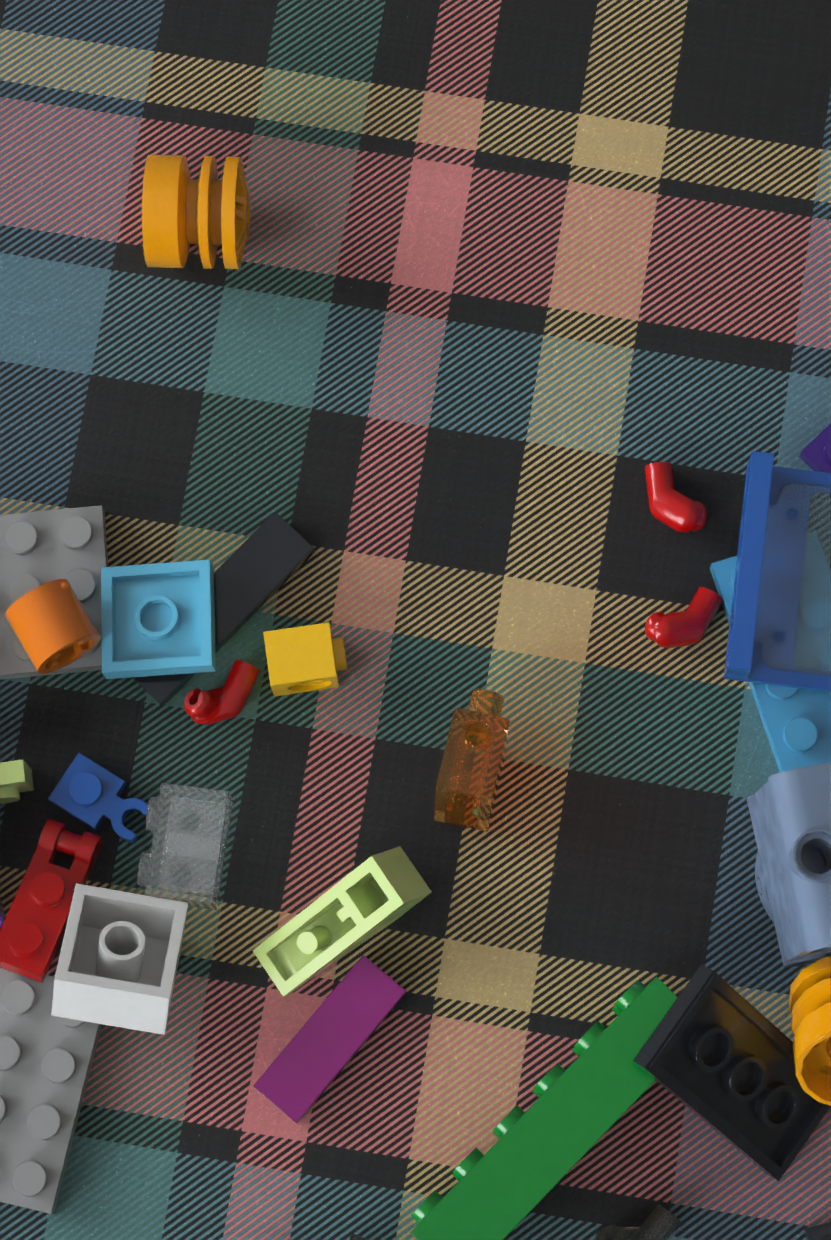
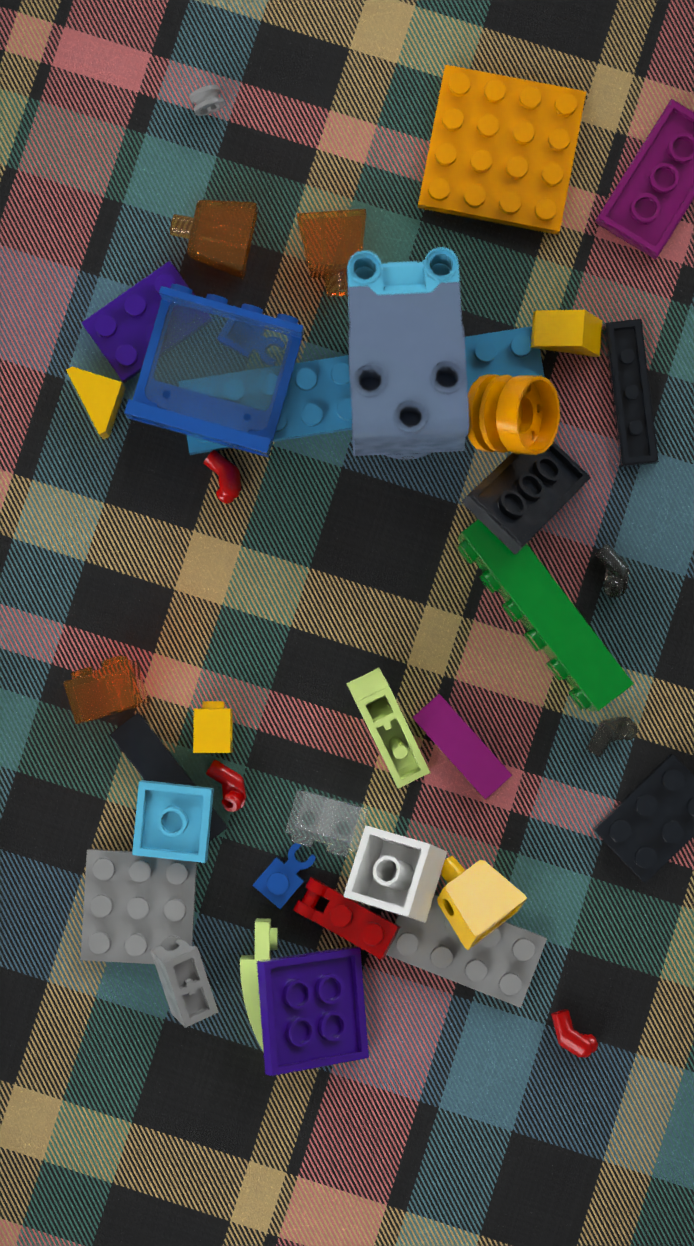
camera: 85 degrees left, 10 degrees up
orange piece [5,579,101,674] -> none
clear orange torso [434,689,510,832] -> none
red arm [645,462,708,533] -> none
none -> clear orange brick [63,655,150,724]
none -> yellow slope [66,366,126,440]
none -> yellow torso [437,855,527,951]

